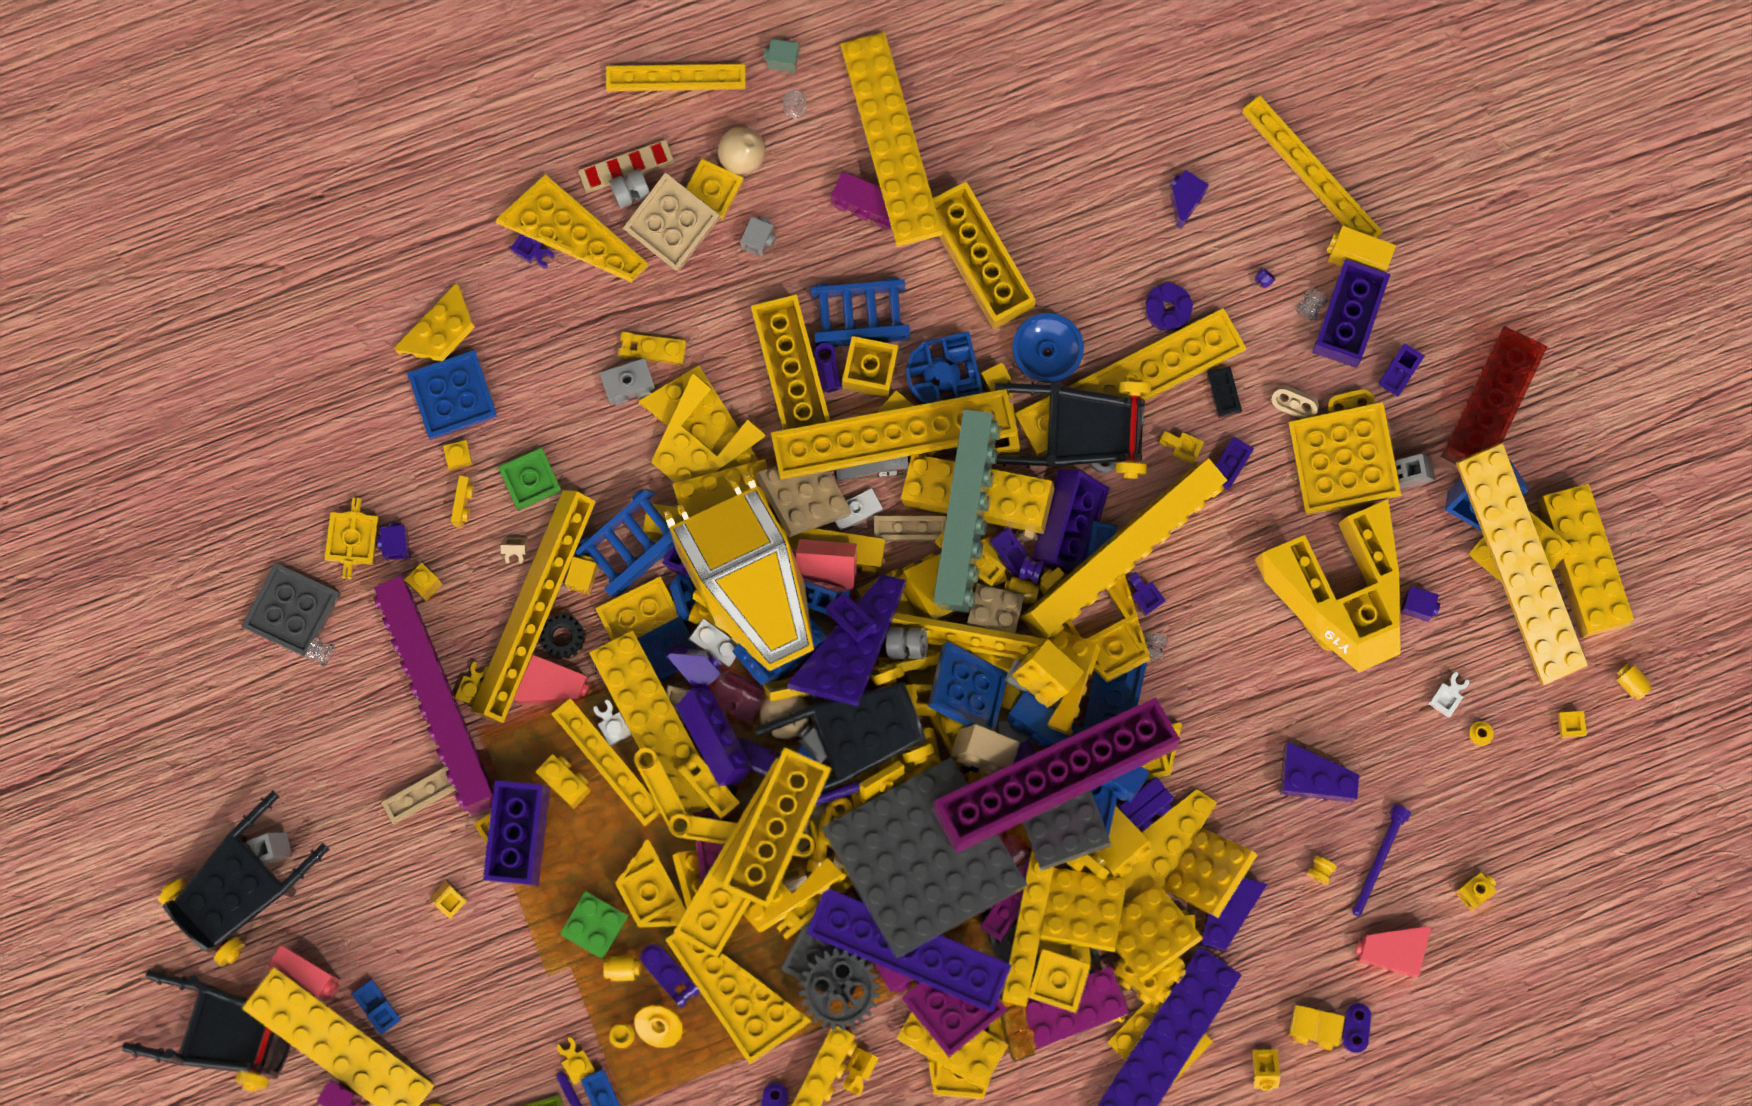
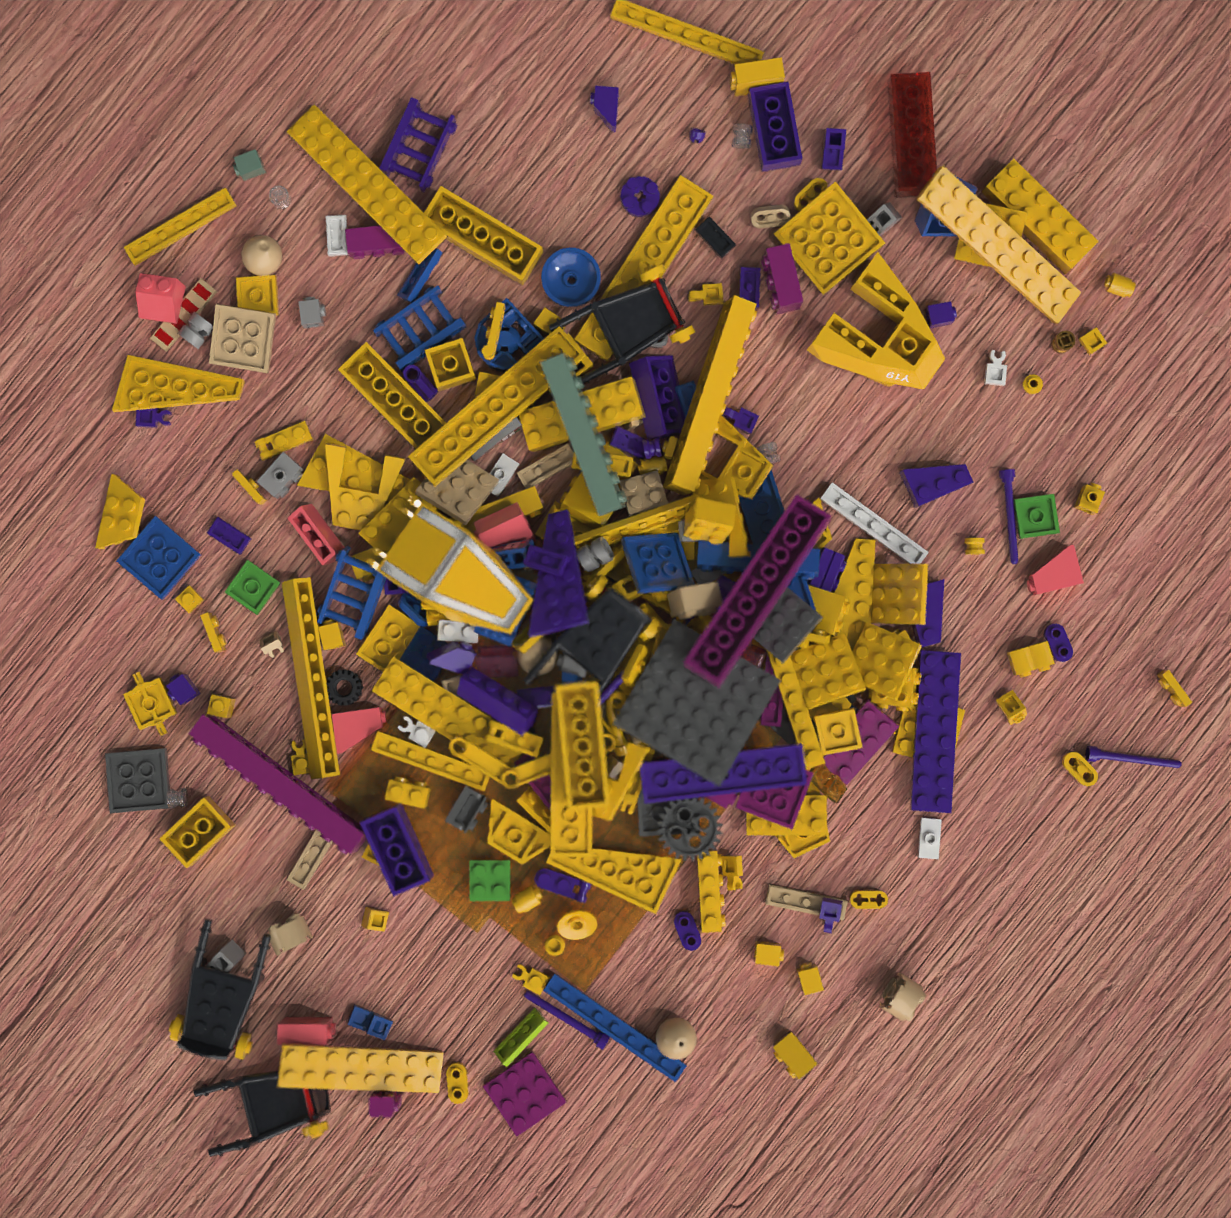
camera: 30 degrees left, 10 degrees up
none -> coral slope [136,273,186,324]
none -> yellow brick [160,796,236,868]
none -> dark purple plate [207,517,252,555]
none -> yellow plate [232,469,267,505]
none -> tan brick [266,913,313,956]
none -> coral brick [288,504,345,565]
none -> white plate [326,215,348,256]
none -> dark purple fence [379,97,457,193]
none -> blue plate [397,248,443,303]
none -> dark grey hinge [445,785,488,833]
none -> yellow plate [482,302,506,360]
none -> magenta brick [761,243,803,315]
none -> white plate [820,483,929,564]
none -> bright green plate [1013,494,1060,539]
none -> pearl gold wheel [1051,330,1076,354]

